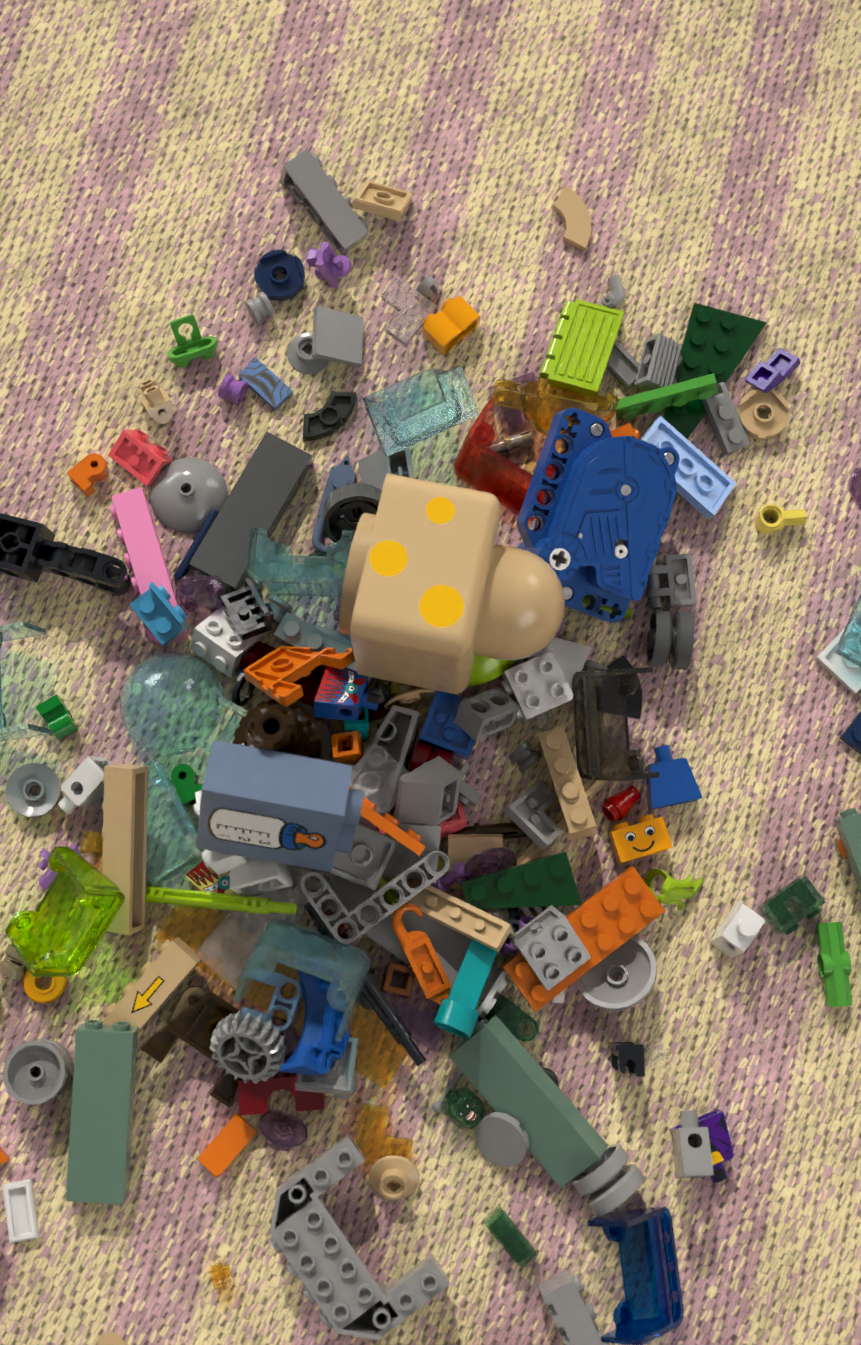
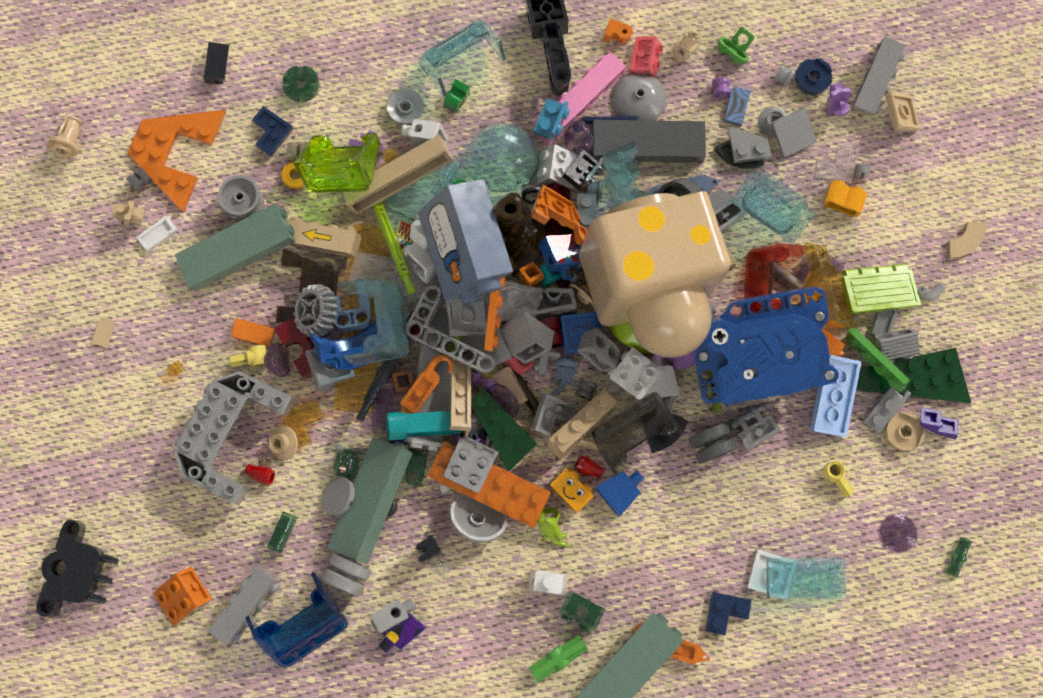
camera: 65 degrees right, 0 degrees up
none -> light yellow axle [229,345,269,368]
none -> red cone [244,464,275,486]
none -> sand blue piece [550,357,579,395]
none -> light grey wing [728,127,771,163]

